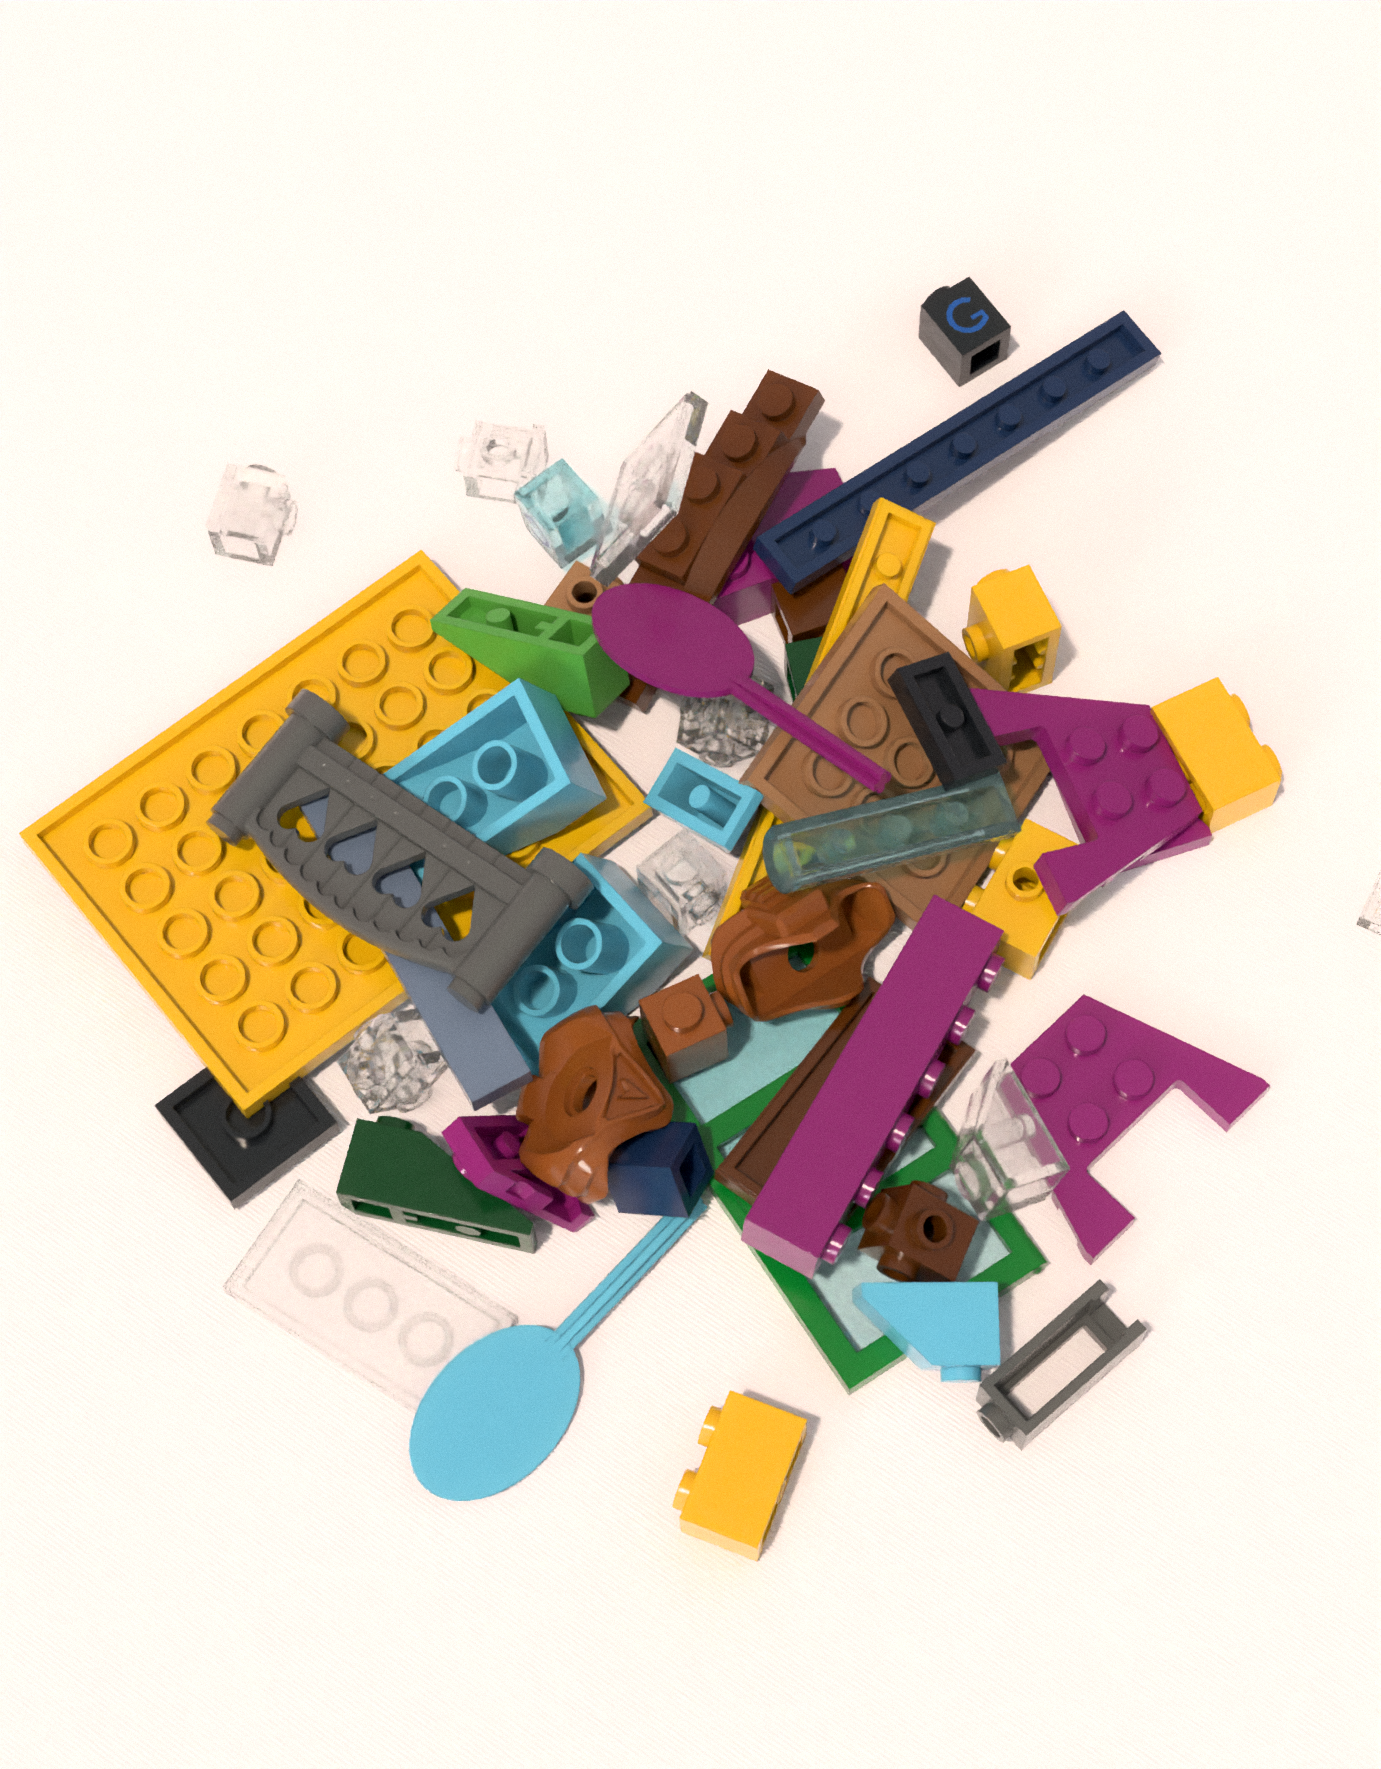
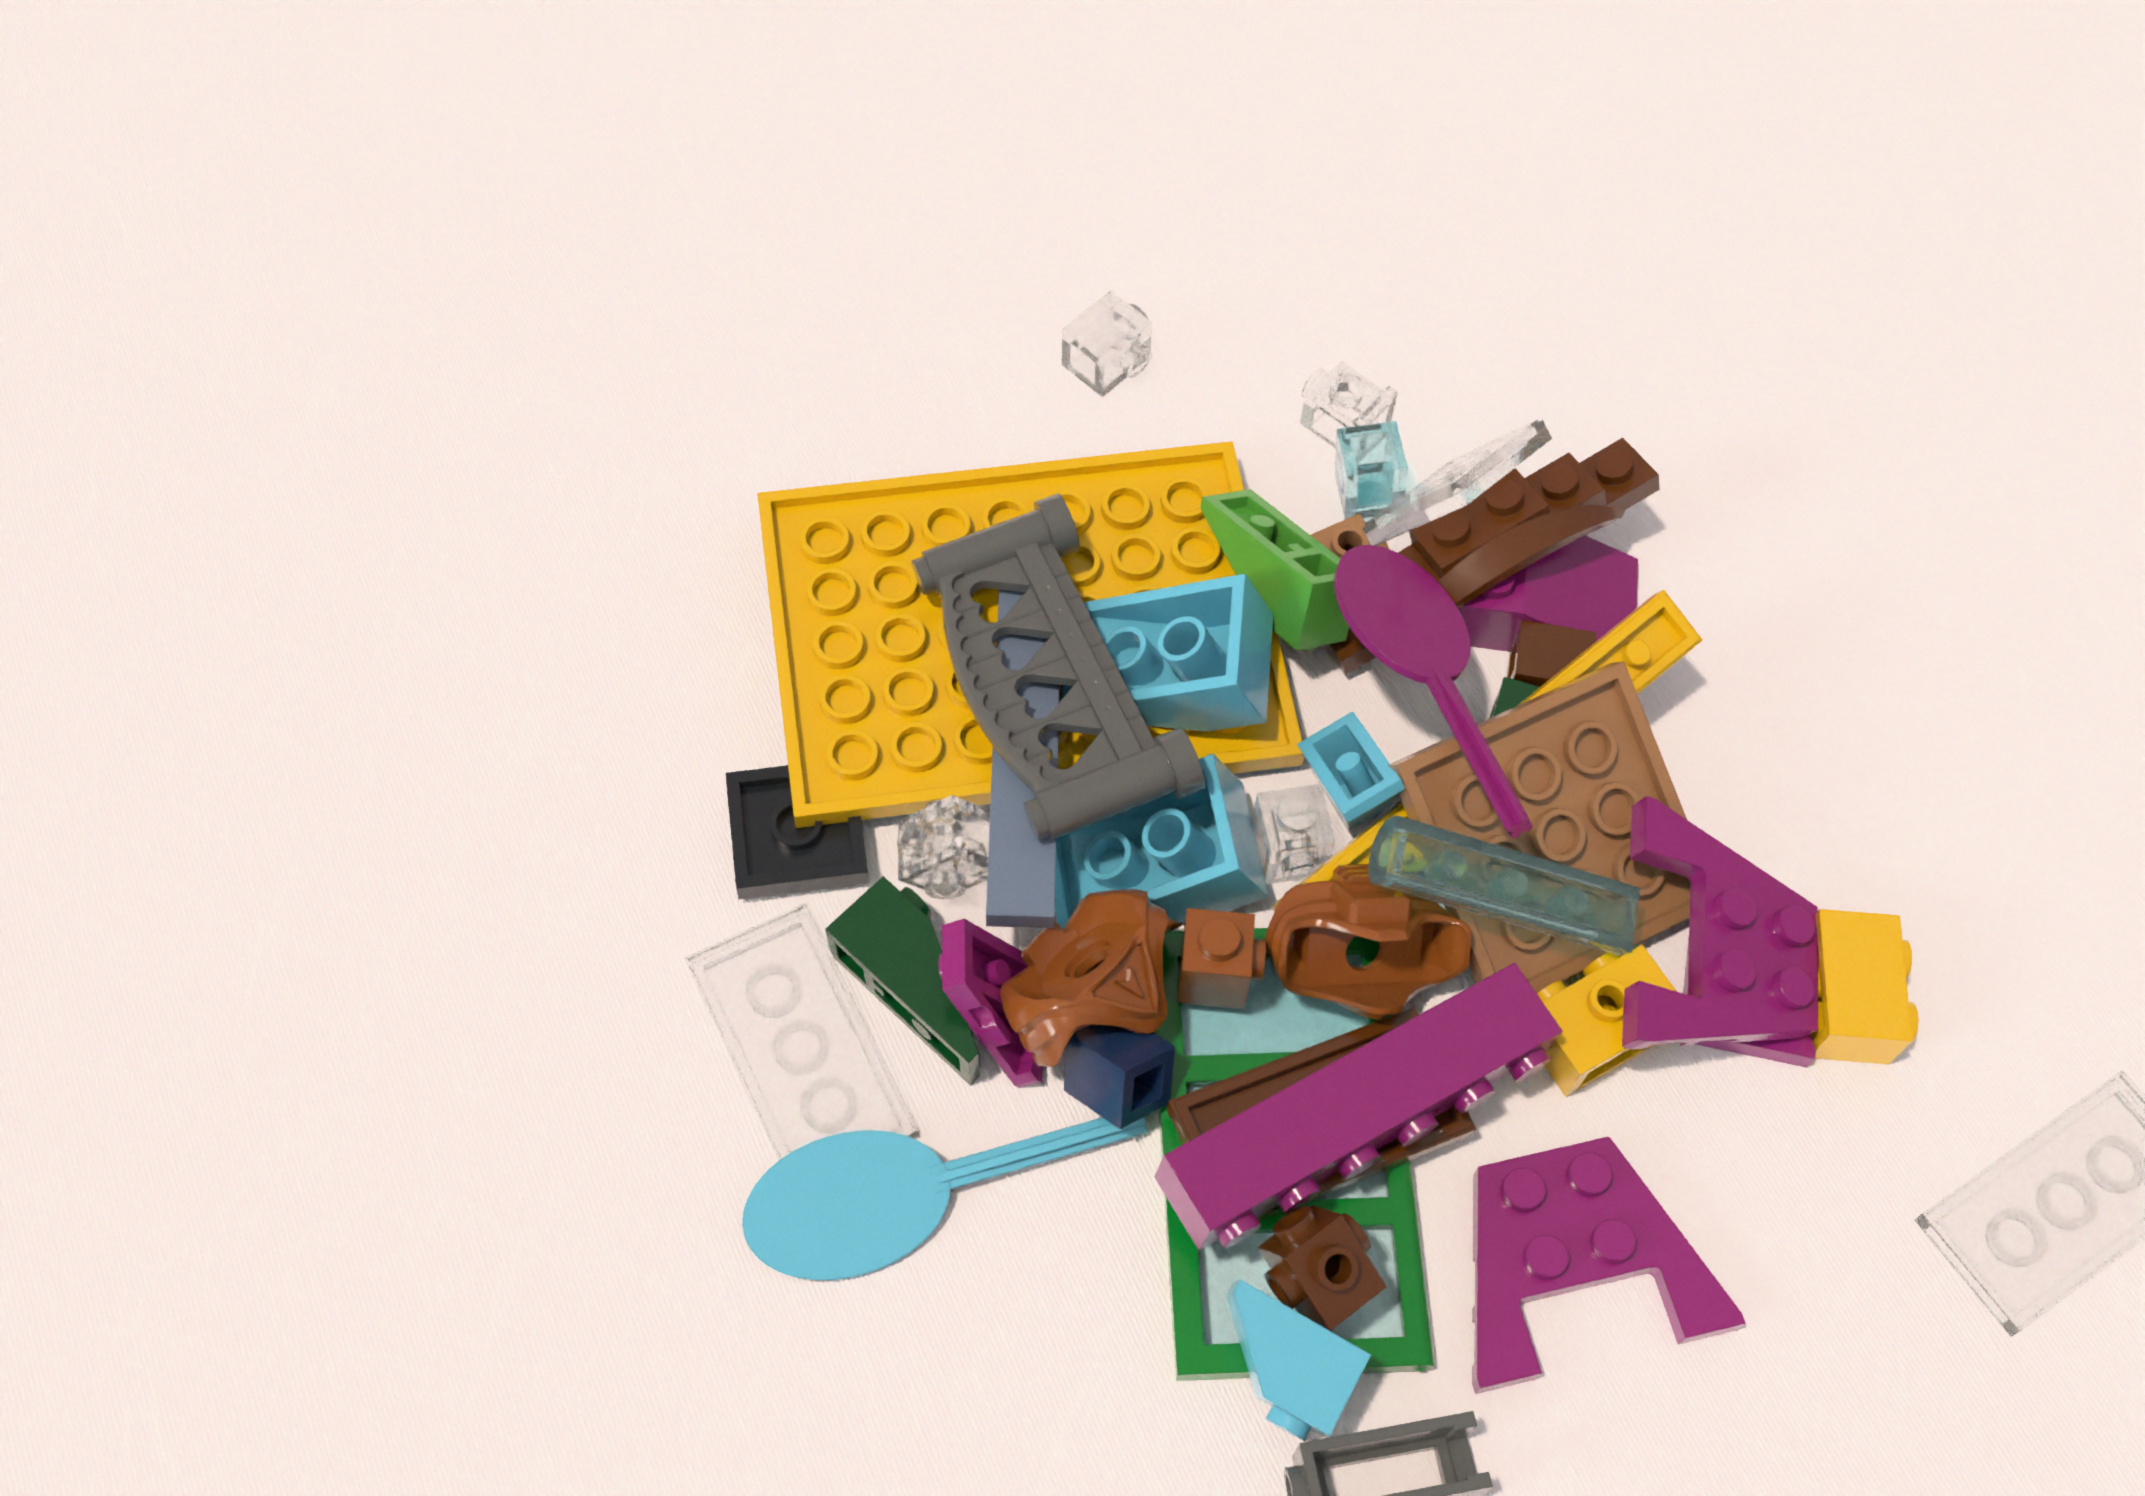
camera: 25 degrees right, 5 degrees down
yellow brick [672,1390,807,1562] -> none
clear brick [676,674,775,768] -> none
dark blue plate [753,310,1162,595] -> none
black plate [887,652,1008,791] -> none
black brick [918,276,1011,387] -> none
clear slope [949,1058,1071,1222] -> none
yellow brick [962,564,1062,693] -> none

